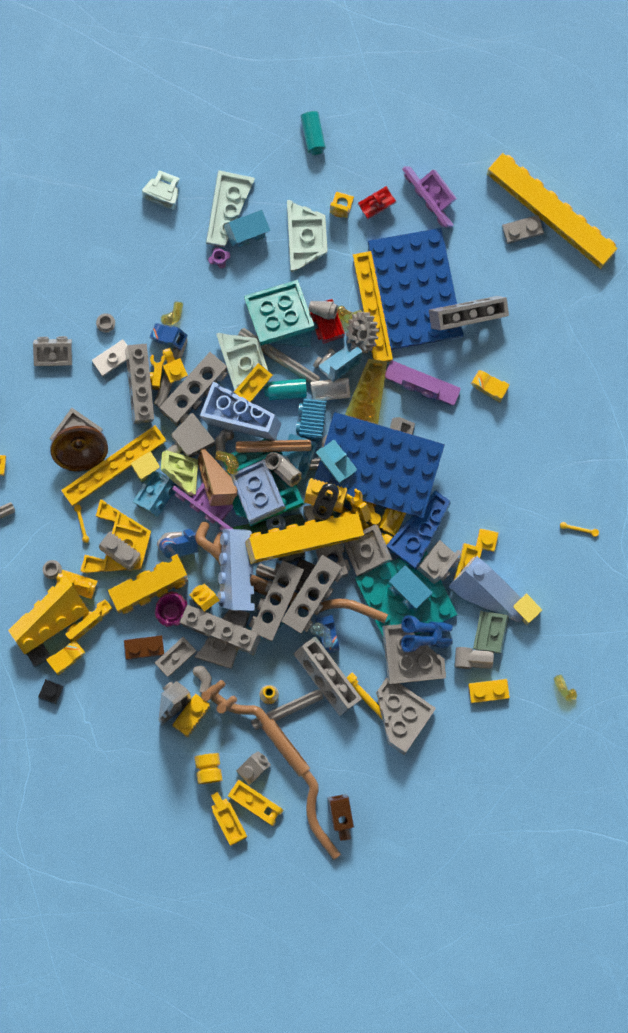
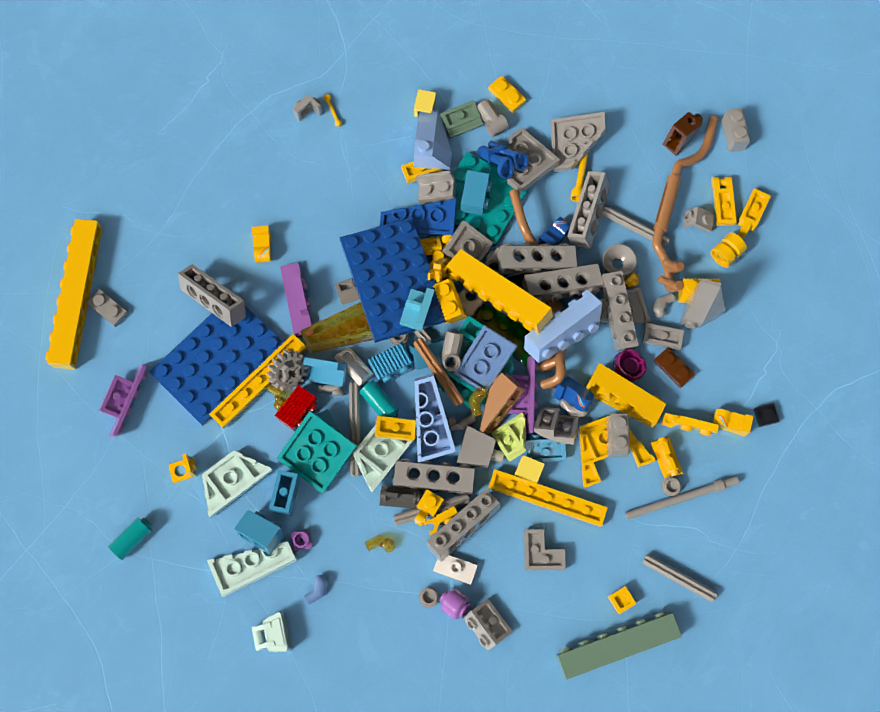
camera: 120 degrees left, 5 degrees down
yellow wedge [8,574,89,655] -> none
black plate [26,643,51,667] -> none
reddish brown dish [50,426,108,471] -> none
yellow hinge [74,504,90,543] -> none
blue leg [149,323,188,350] -> none
yellow plate [189,583,220,612] -> none
yellow cone [259,685,279,704] -> none
medium blue plate [266,515,286,530] -> none
light grey cone [309,301,338,320] -> none
clear light blue arm [310,623,333,648] -> none
black plate [312,483,339,520] -> none
red hips [358,186,396,220] -> none
yellow plate [476,528,498,552] -> none
clear yellow arm [554,675,577,701] -> none
none -> dark azure brick [269,470,301,516]
none -> light grey bracket [293,94,322,121]
none -> medium blue arm [304,575,328,604]
none -> dark grey hinge [380,486,421,509]
none -> medium lavender head [440,589,471,619]
none -> light grey slope [534,407,579,445]
none -> light grey piece [602,244,637,277]
none -> yellow plate [624,272,640,289]
none -> light grey bar [625,476,739,520]
none -> light grey brick [721,108,751,152]

